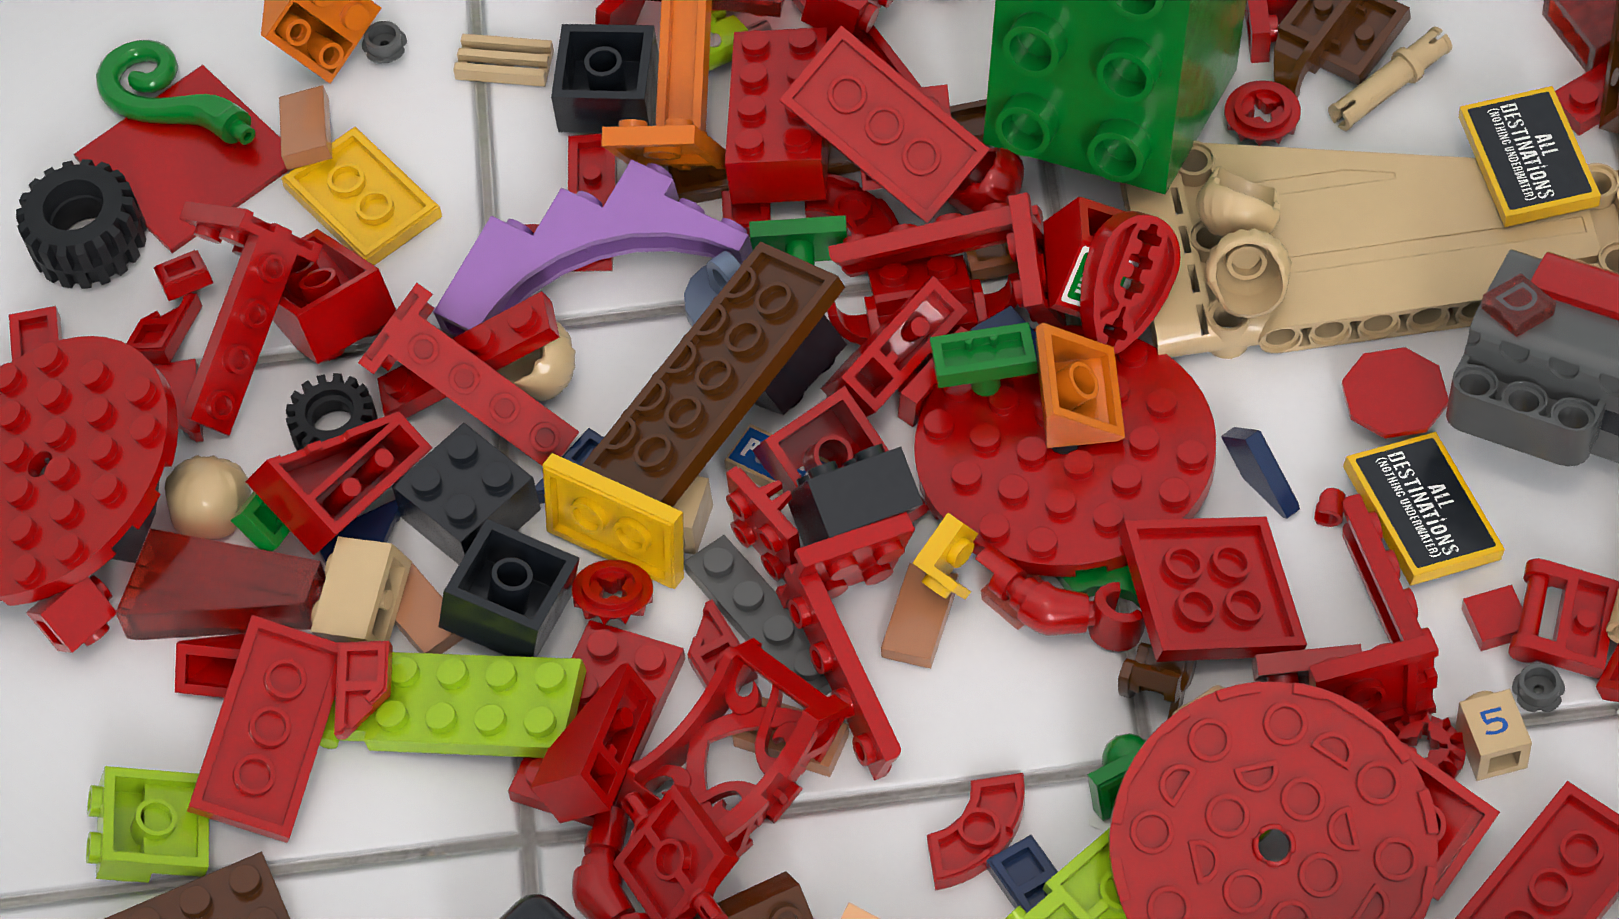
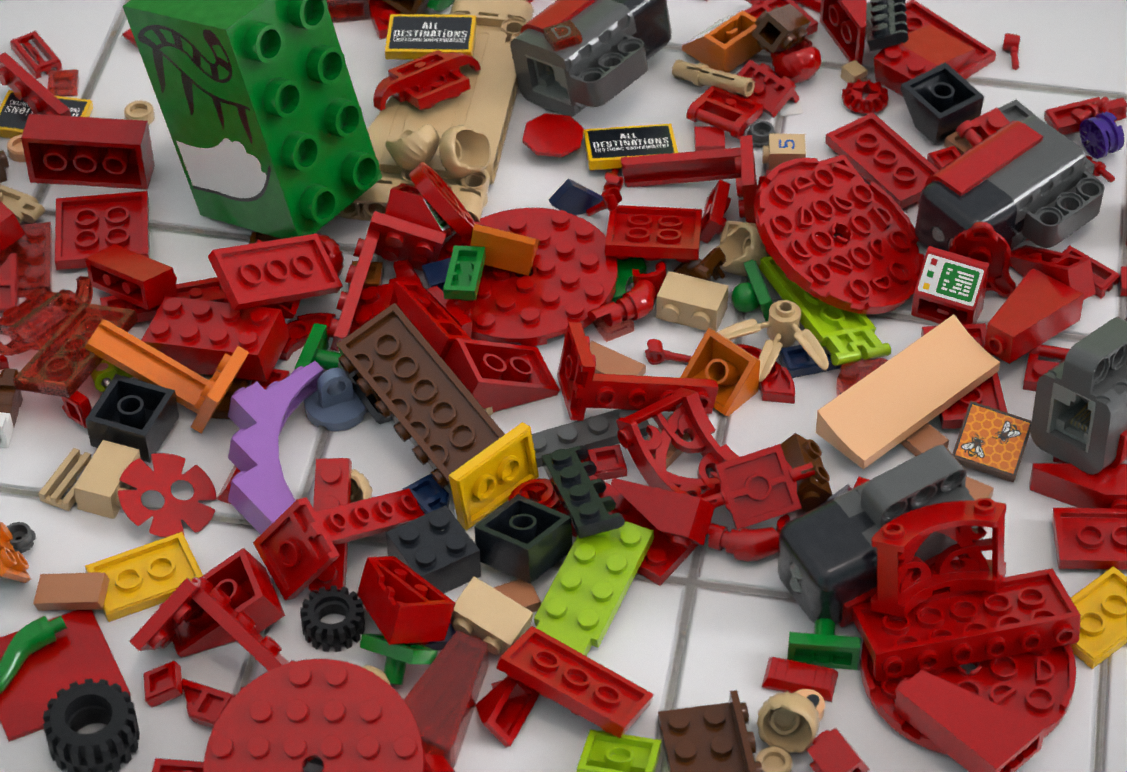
camera: 80 degrees left, 10 degrees down
red tile [334,641,393,740] -> none
red plate [568,134,617,206] -> none
red piece [726,466,801,584] -> none
black brick [788,444,923,546] -> none
yellow bracket [912,513,978,600] -> none
none -> tan brick [73,440,141,519]
none -> red piece [118,453,217,538]
none -> red plate [373,50,481,111]
none -> black hinge [541,445,625,539]
none -> red hand [586,187,622,216]
none -> red hand [645,339,691,365]
none -> tan brick [656,271,729,332]
none -> orange slope [680,328,760,416]
none -> tan plant [718,300,829,382]

